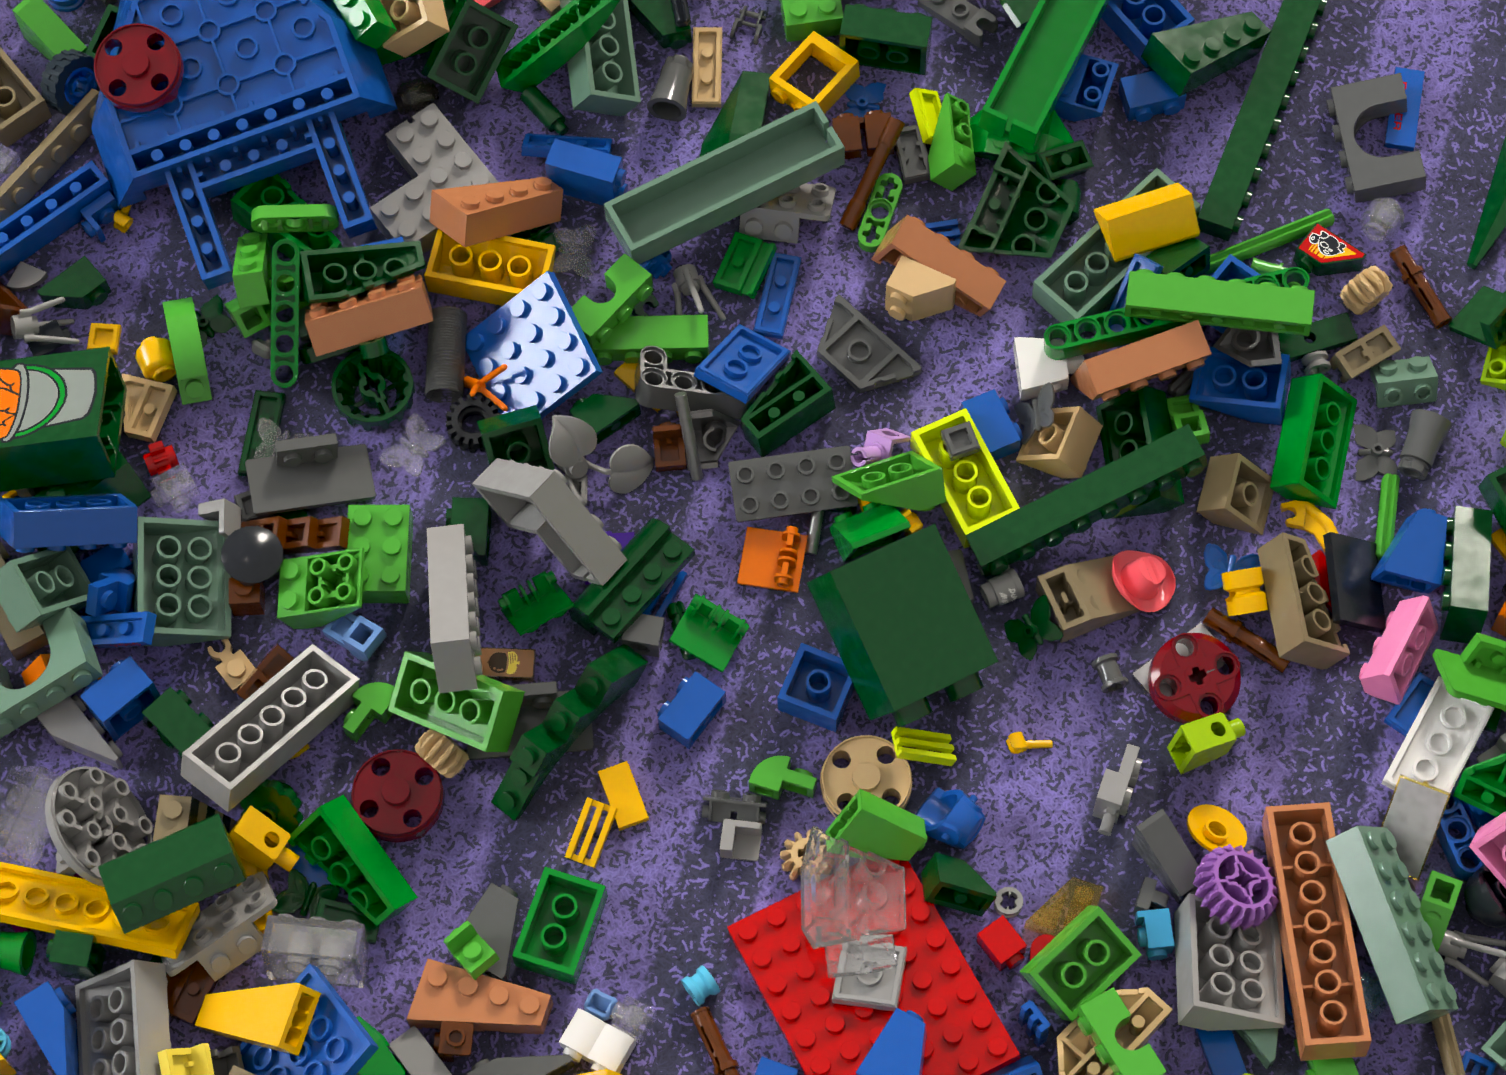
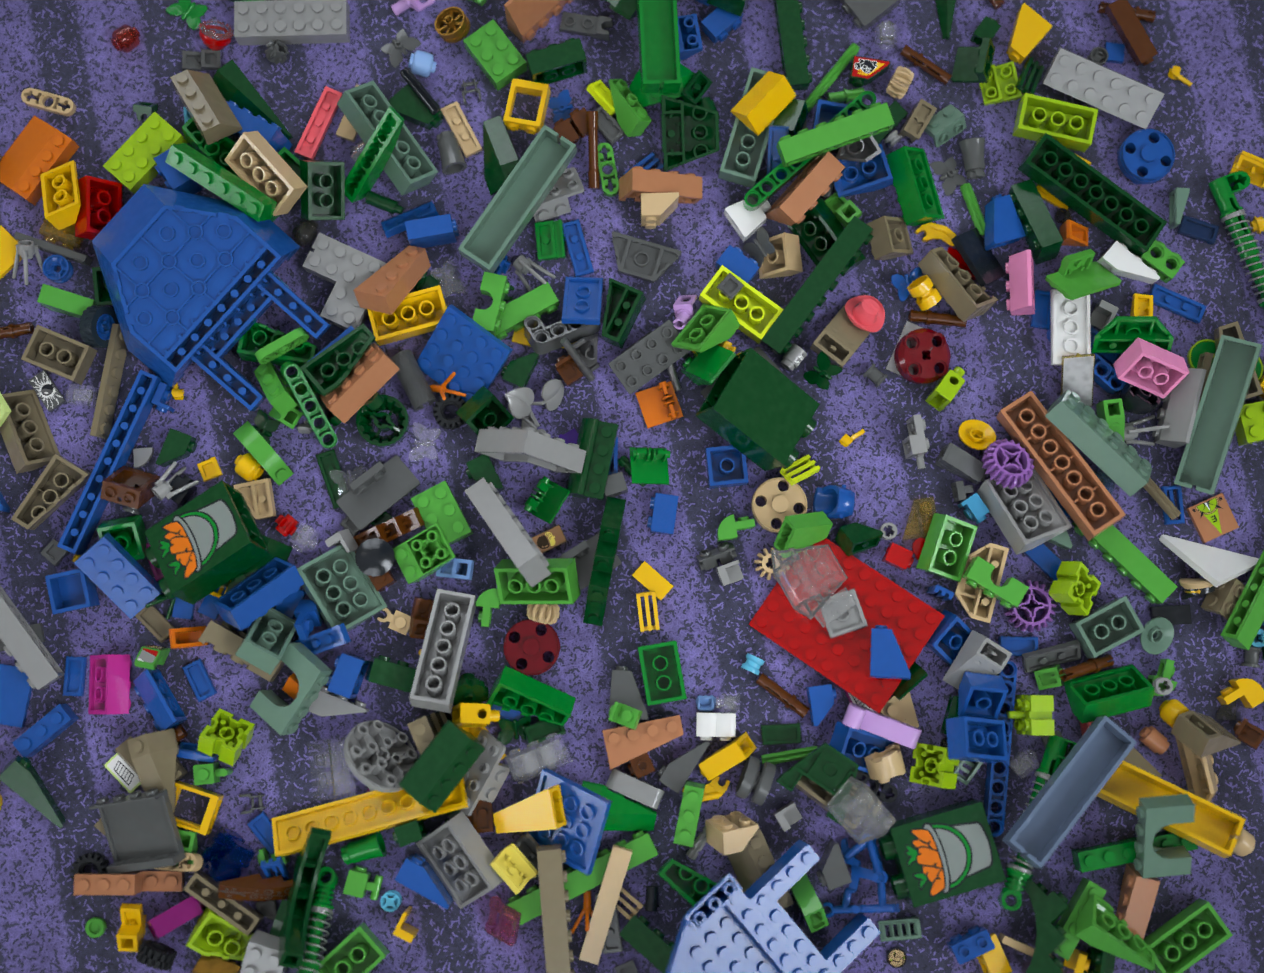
camera: 35 degrees left, 15 degrees up
dark red piece [94,23,184,112] -> none

